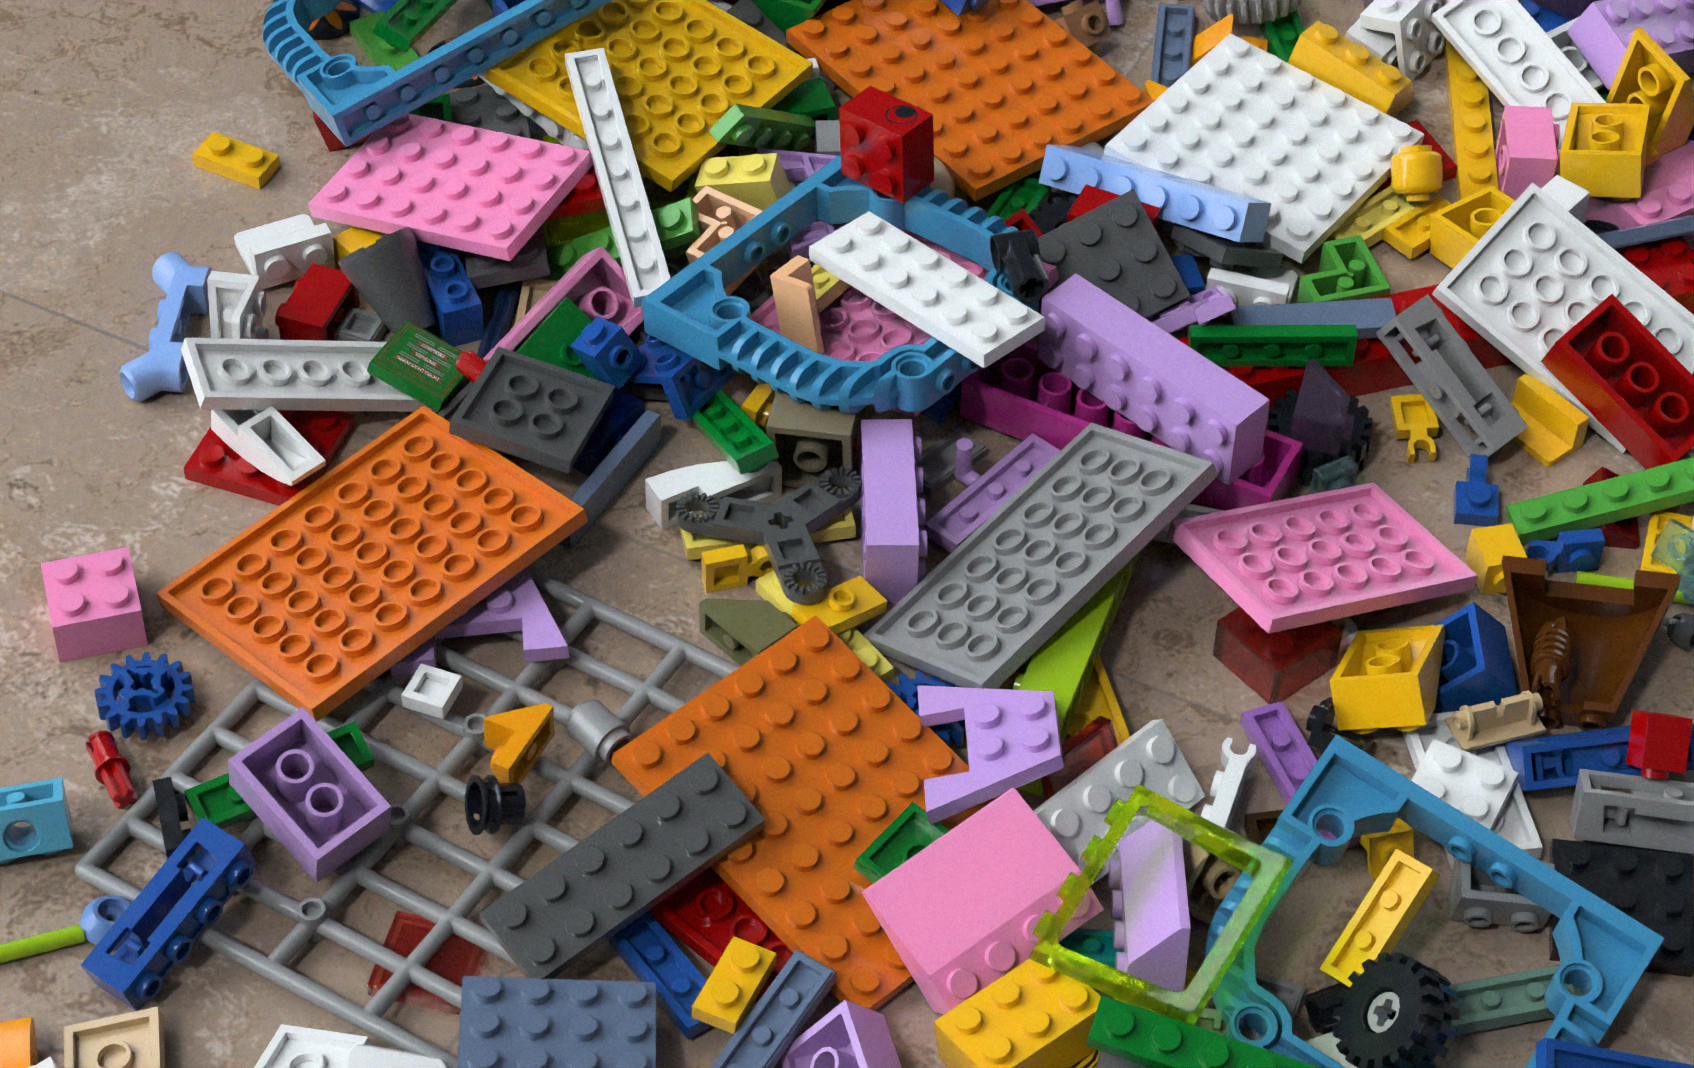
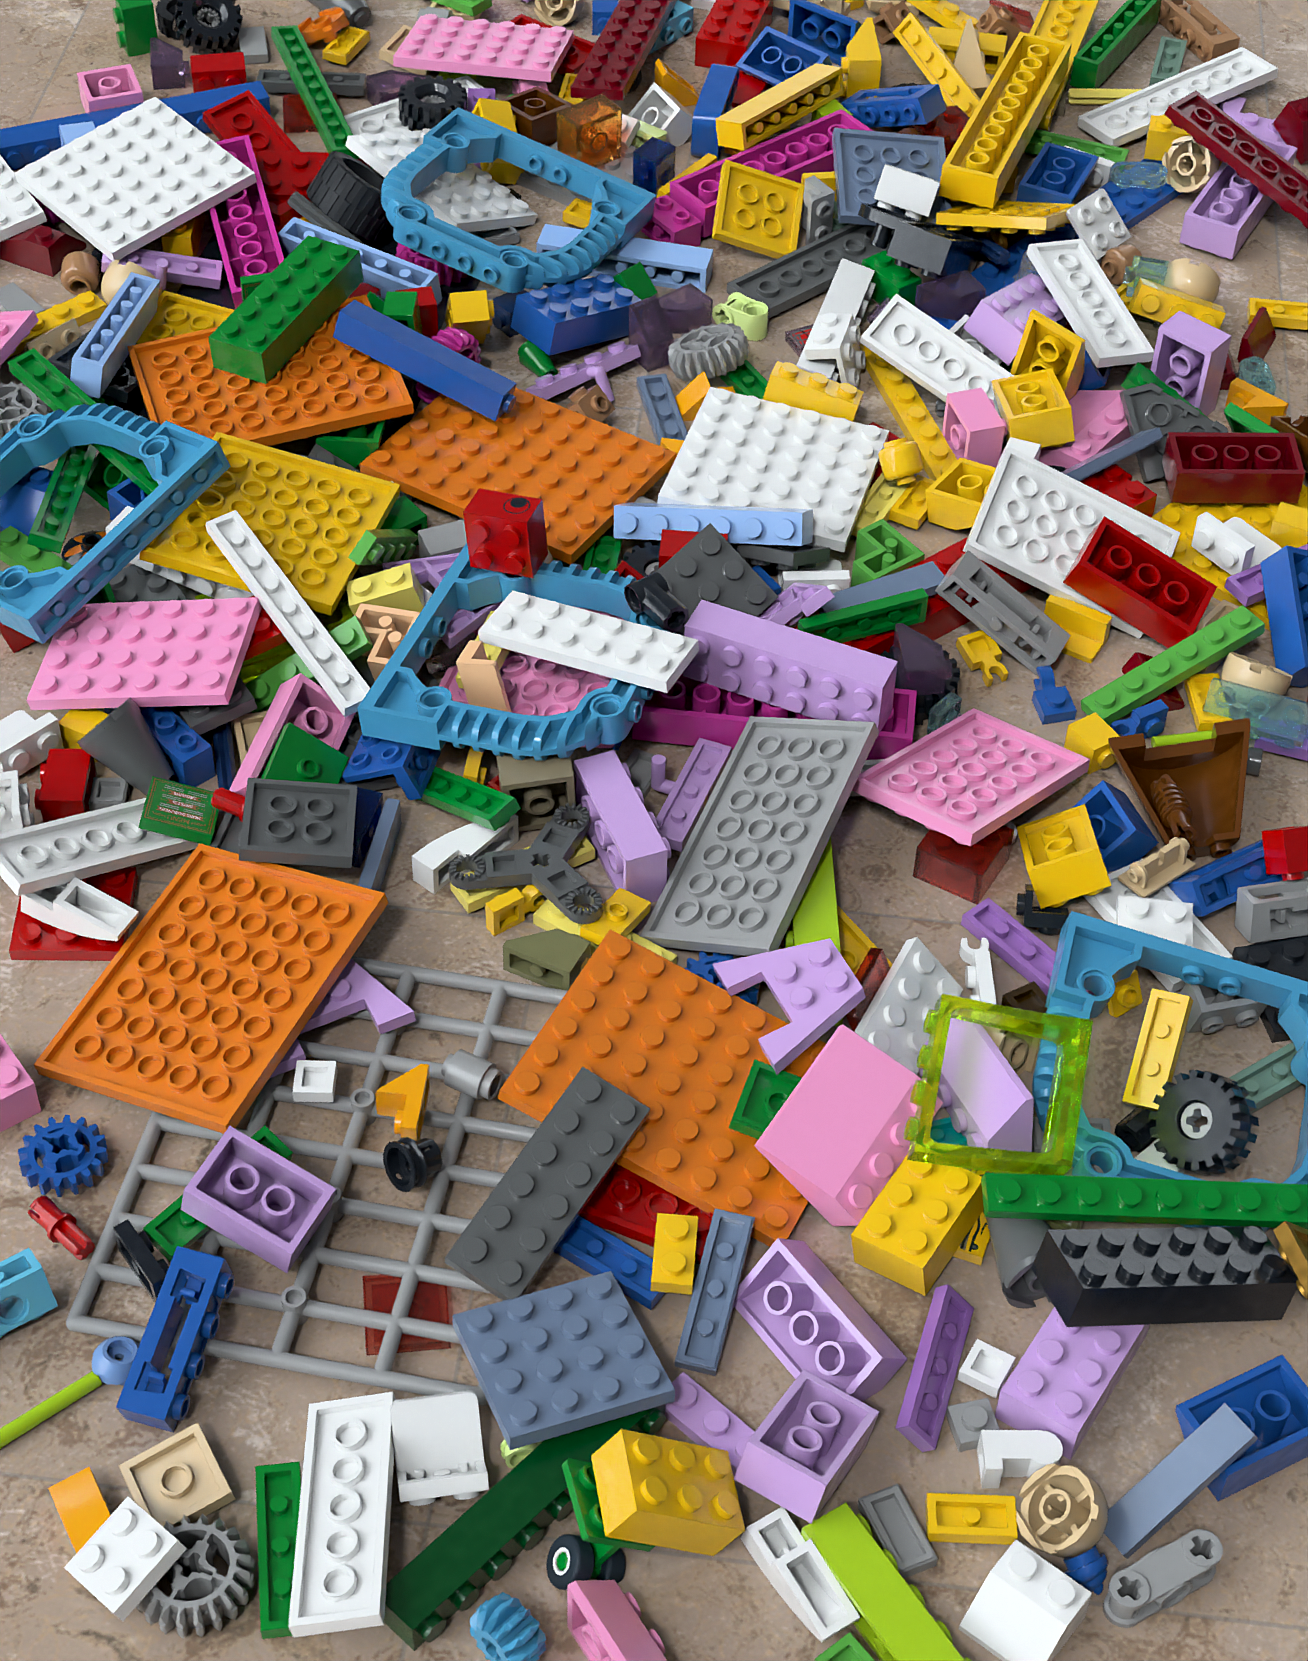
camera: 20 degrees left, 0 degrees up
blue brick [570,316,646,389] -> none

